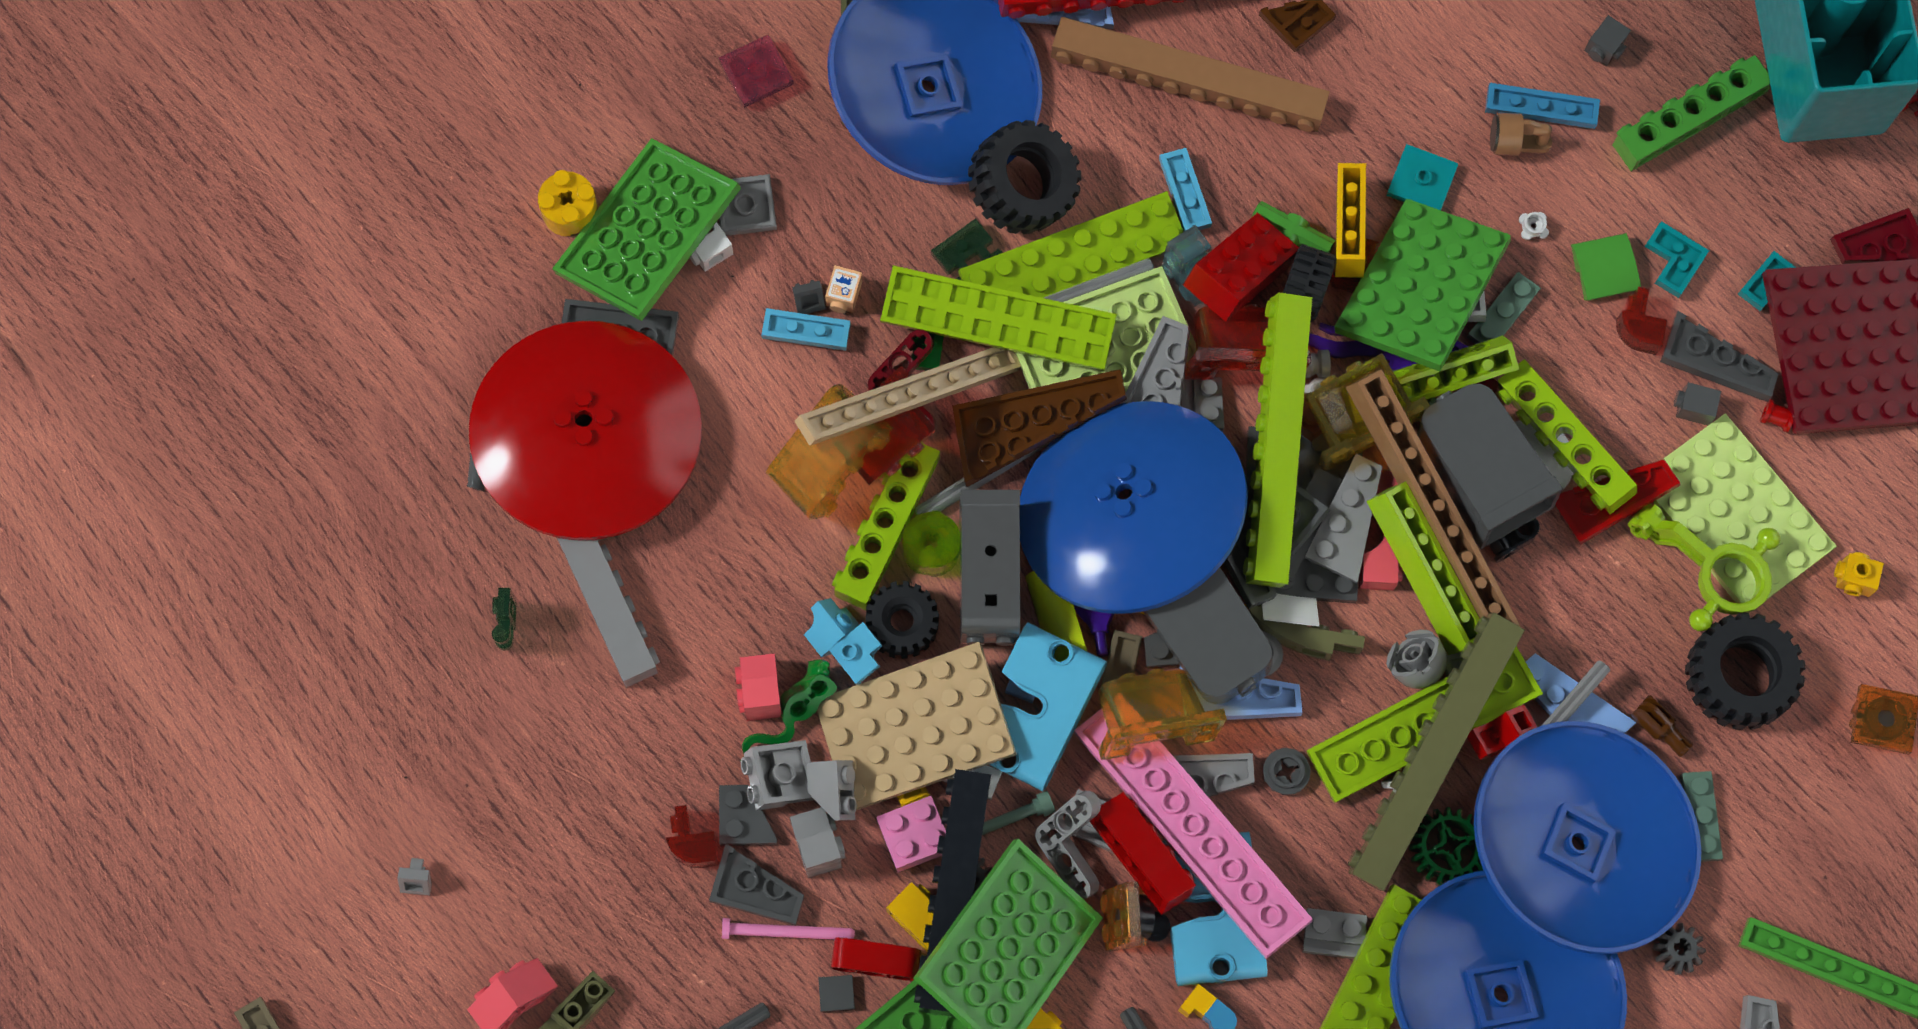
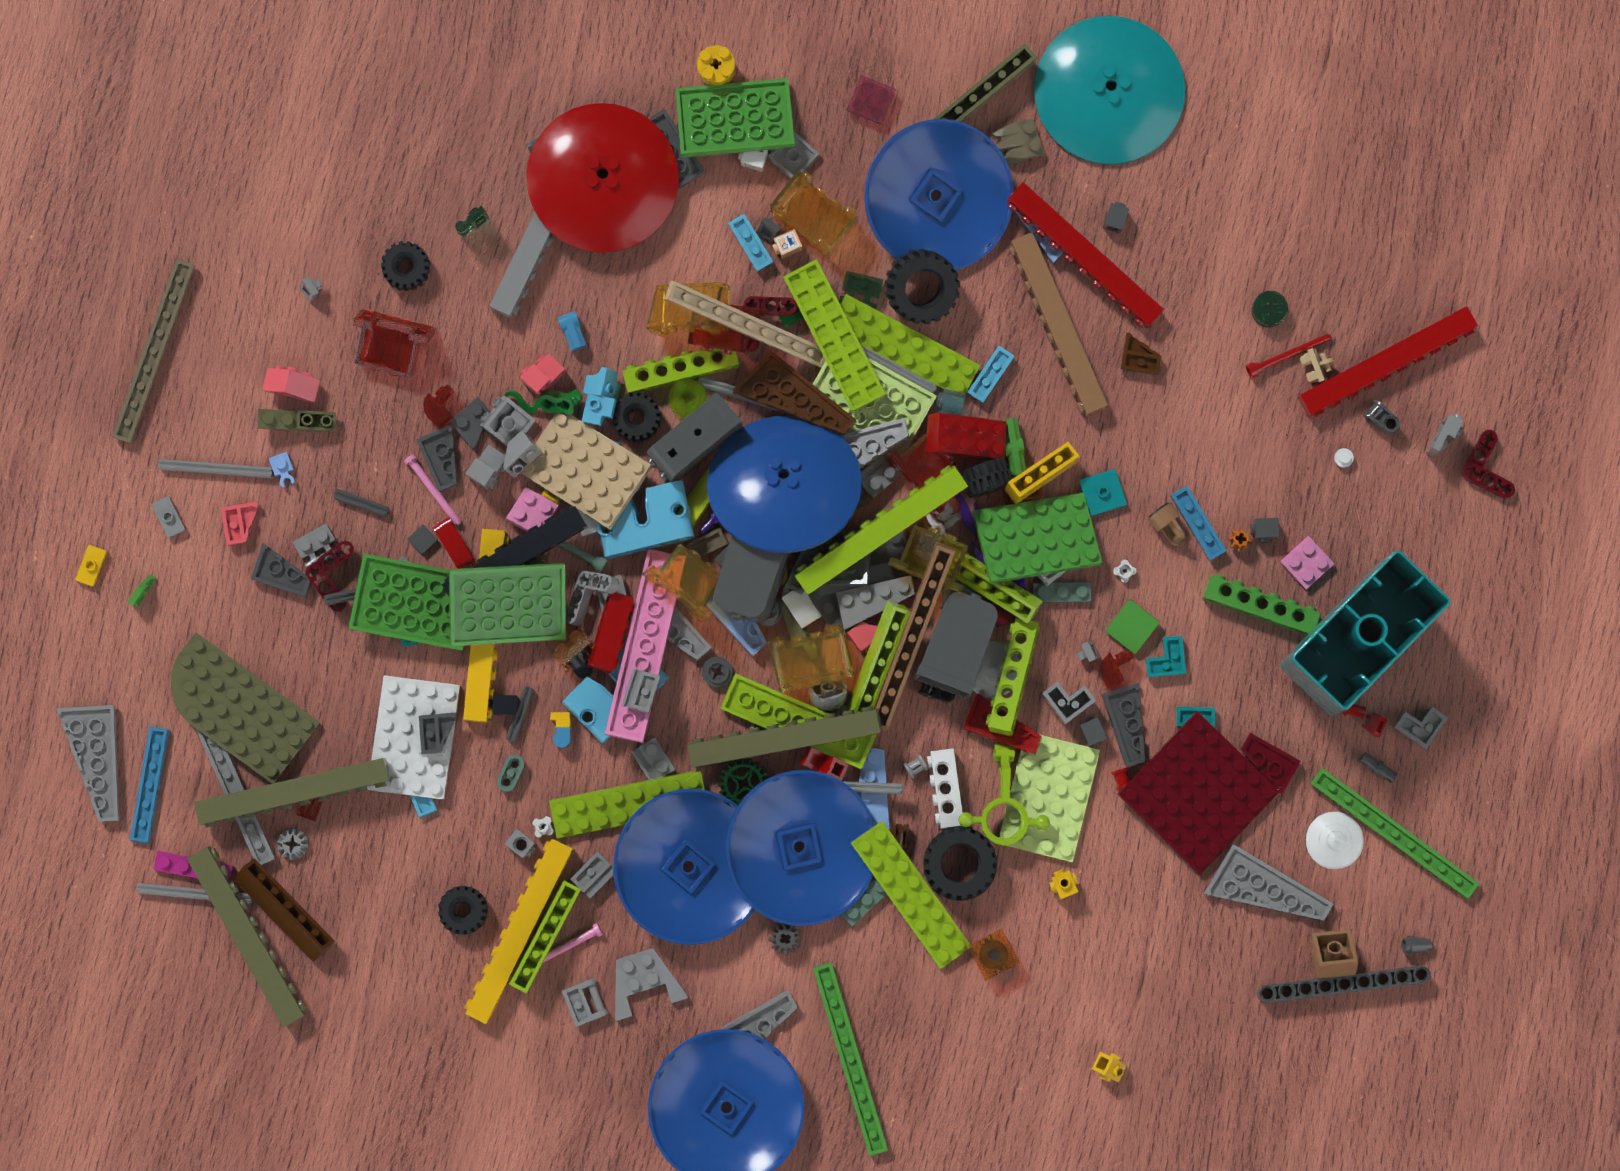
camera: 55 degrees right, 10 degrees up
none -> clear red windscreen [353,308,436,378]
none -> black tyre [381,241,430,291]
none -> dark azure piece [557,311,586,352]
none -> light grey plate [622,668,661,714]
none -> clear yellow windscreen [768,623,855,693]
none -> clear yellow windscreen [770,170,858,258]
none -> lime plate [851,821,972,969]
none -> light grey bush [903,755,928,779]
none -> white brick [927,748,963,829]
none -> light grey brick [1041,682,1096,725]
none -> light grey tile [1076,640,1101,662]
none -> orange gear [1228,527,1252,552]
none -> bright pink plate [1280,536,1334,590]

